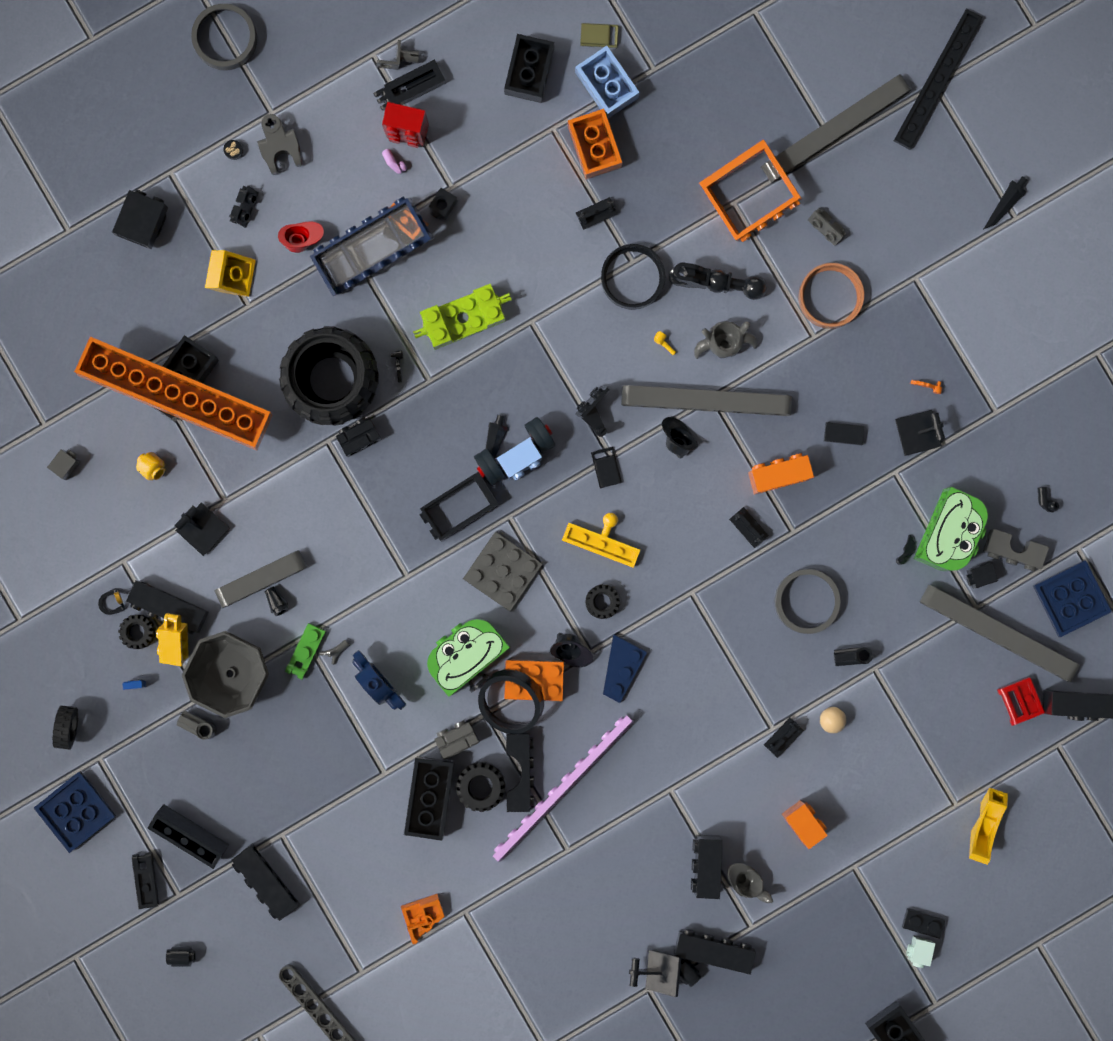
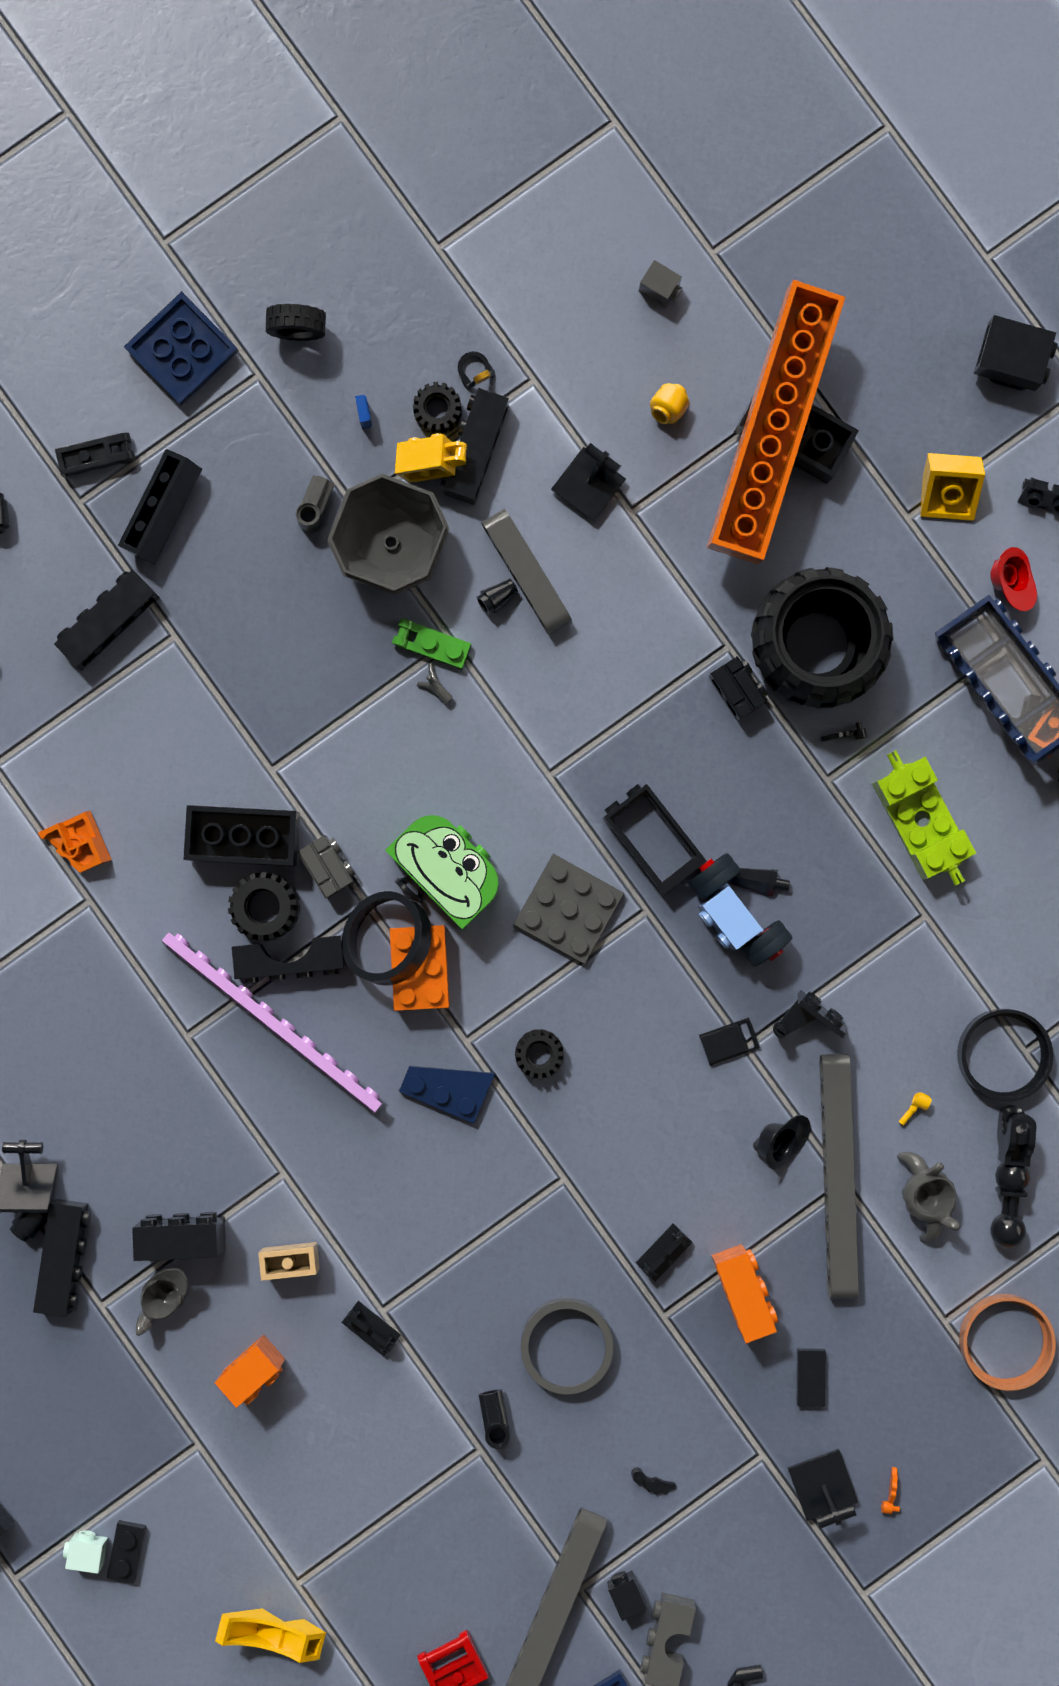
camera: 85 degrees right, 0 degrees up
dark blue piece [352,650,407,710] -> none
black piece [550,633,593,668] -> none
yellow plate [562,513,640,568] -> none
tan piece [820,707,846,734] -> none
brick [913,487,988,571] -> none
none -> tan brick [258,1242,320,1281]

